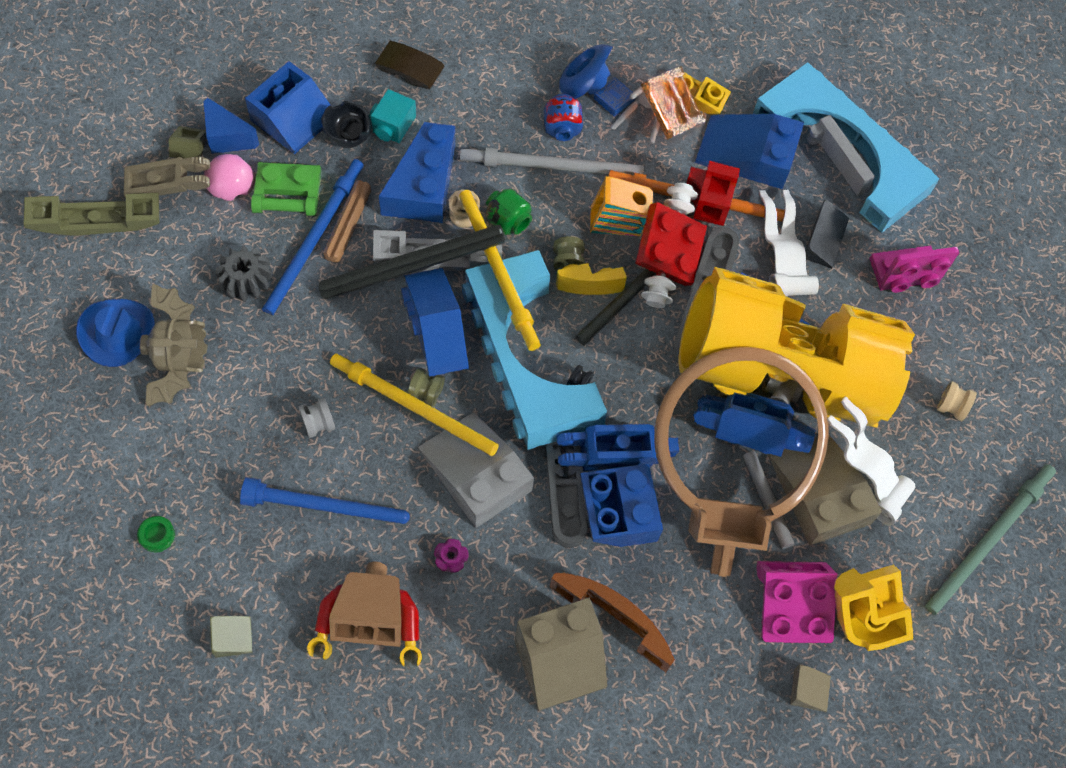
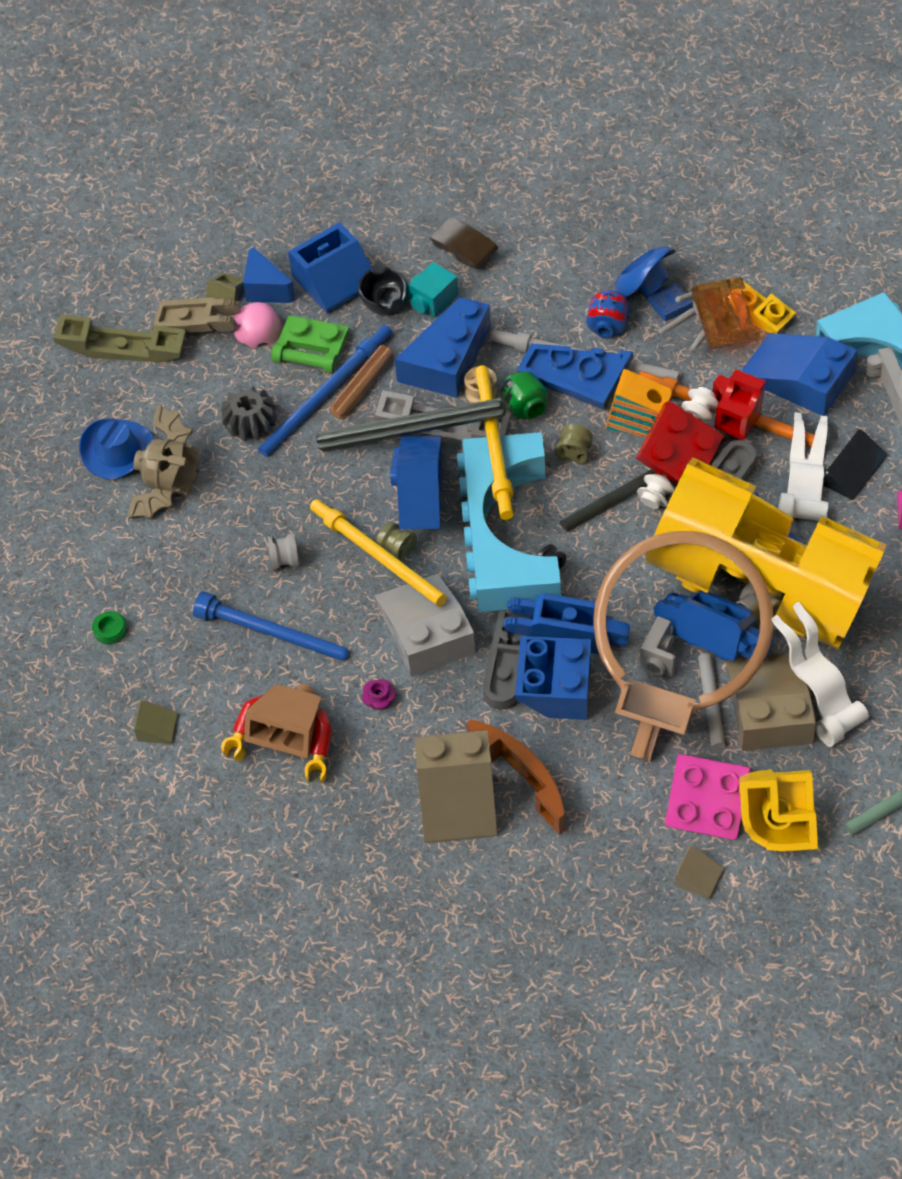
camera: 25 degrees right, 10 degrees down
yellow slope [556,263,627,295] -> none
none -> blue wing [517,343,634,410]
none -> light grey bracket [640,616,676,677]

